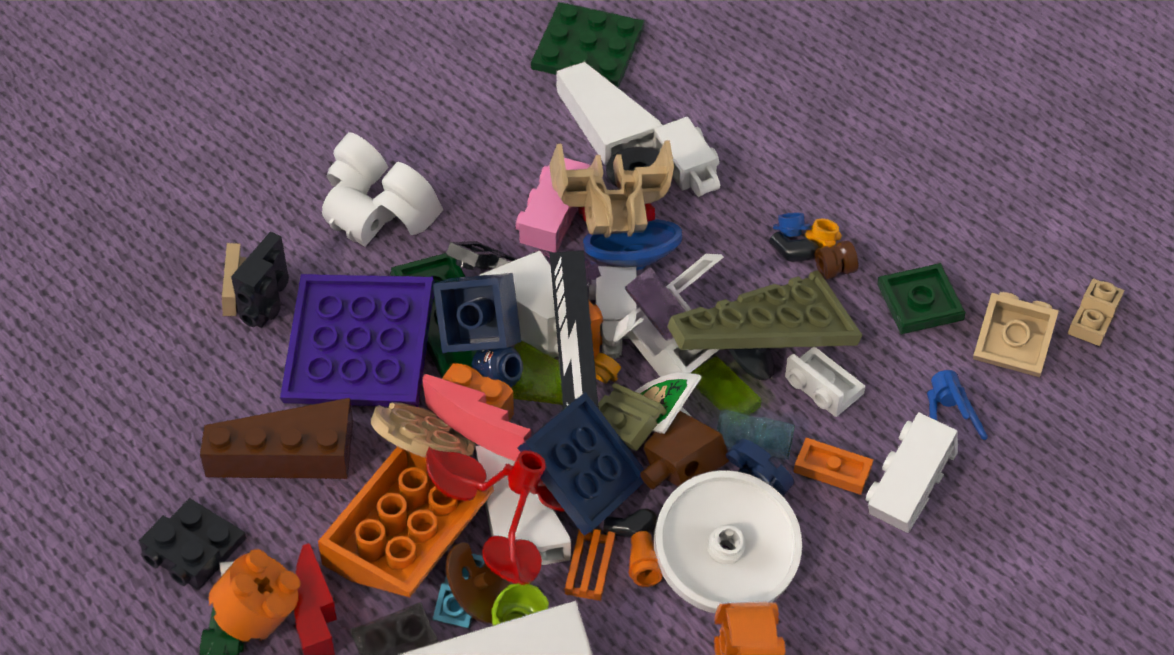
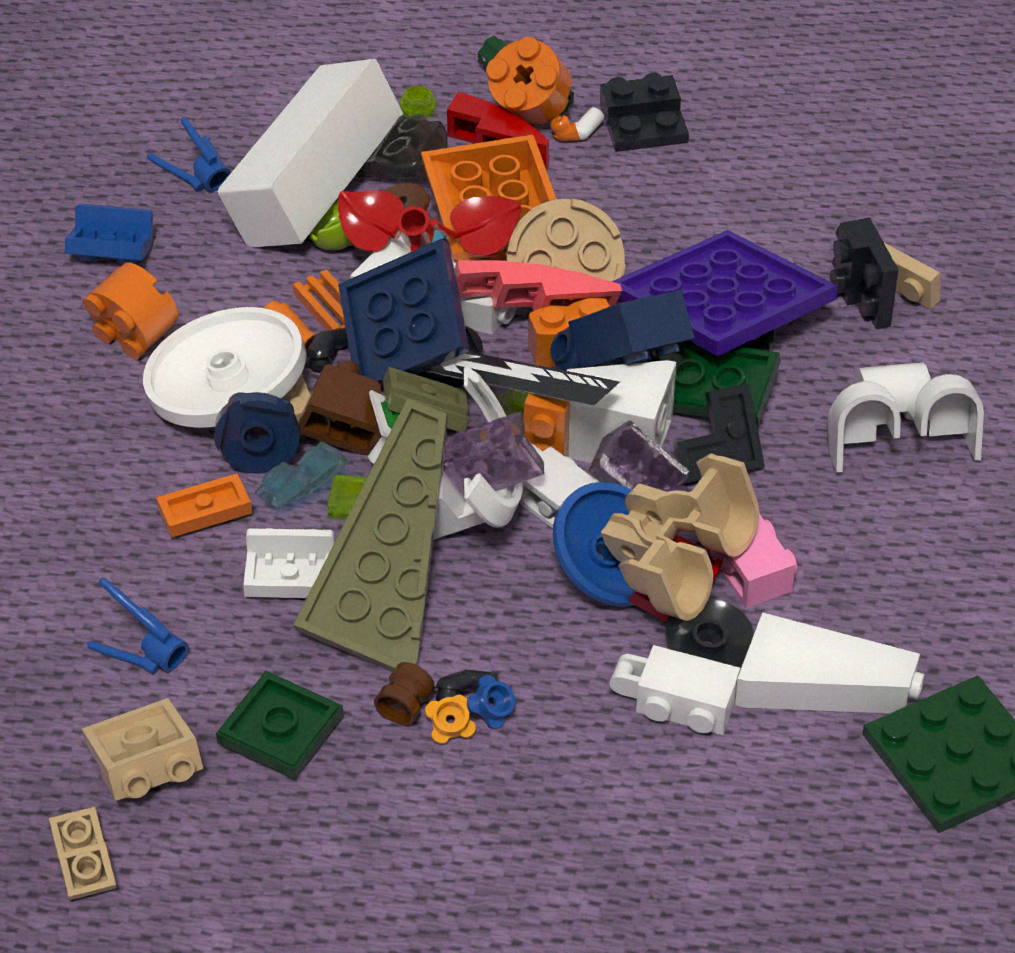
camera: 135 degrees right, 5 degrees down
reddish brown wedge [200,398,353,479] -> none
white wedge [866,412,958,533] -> none

